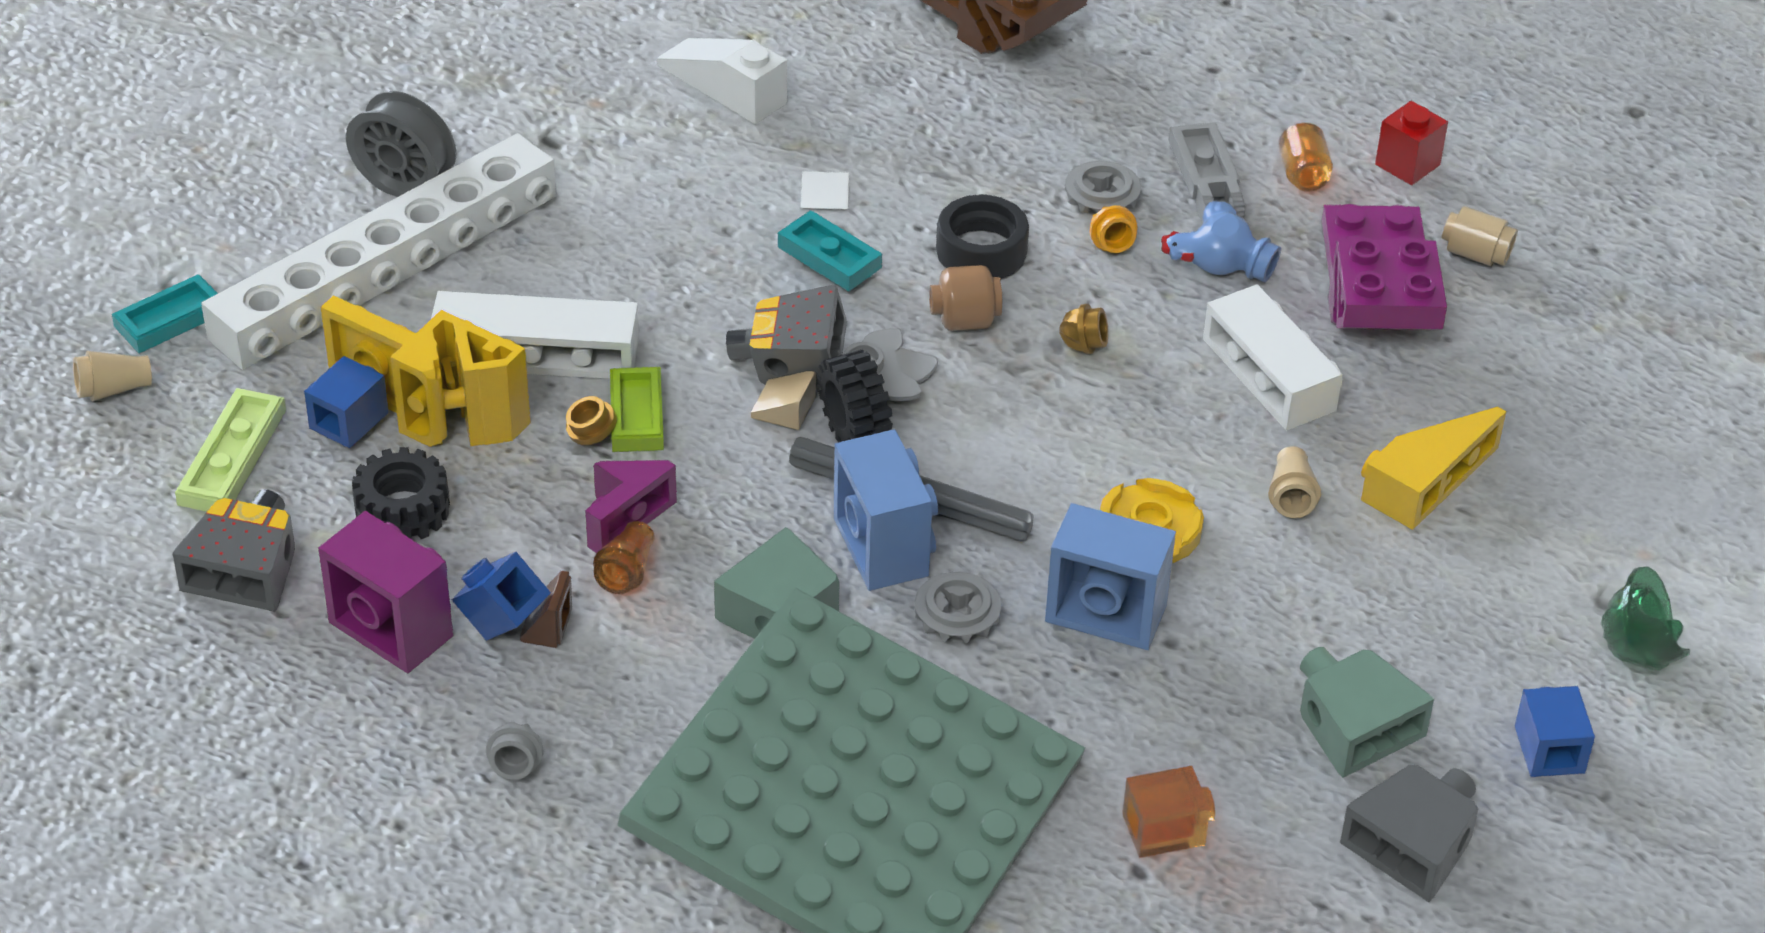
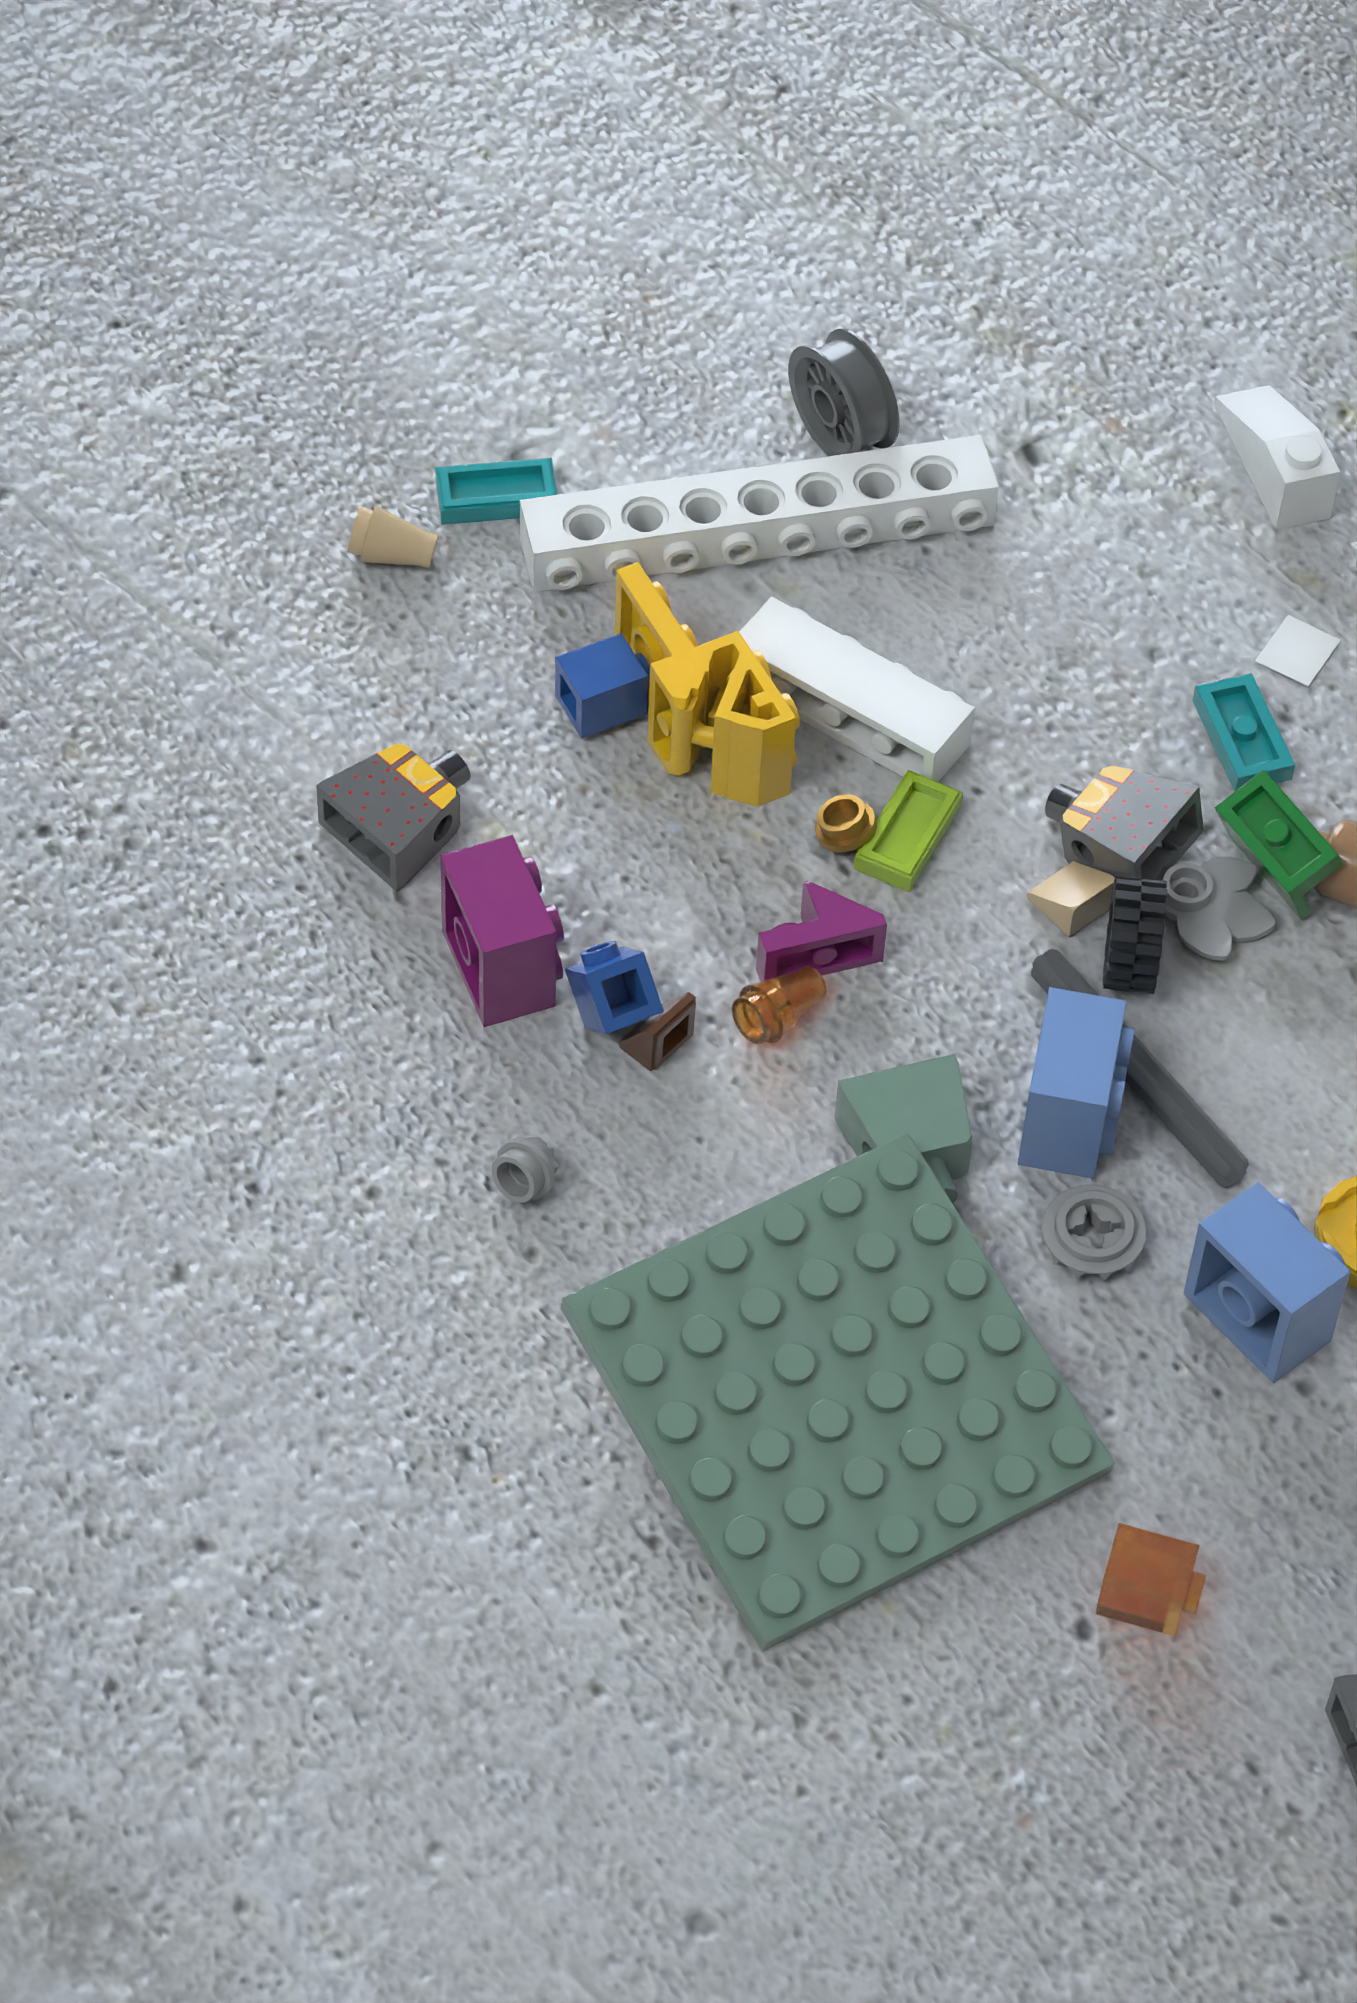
camera: 30 degrees right, 10 degrees up
yellowish green tile [175,388,286,512] -> none
black tyre [352,447,450,540] -> none
none -> green panel [1214,769,1343,920]

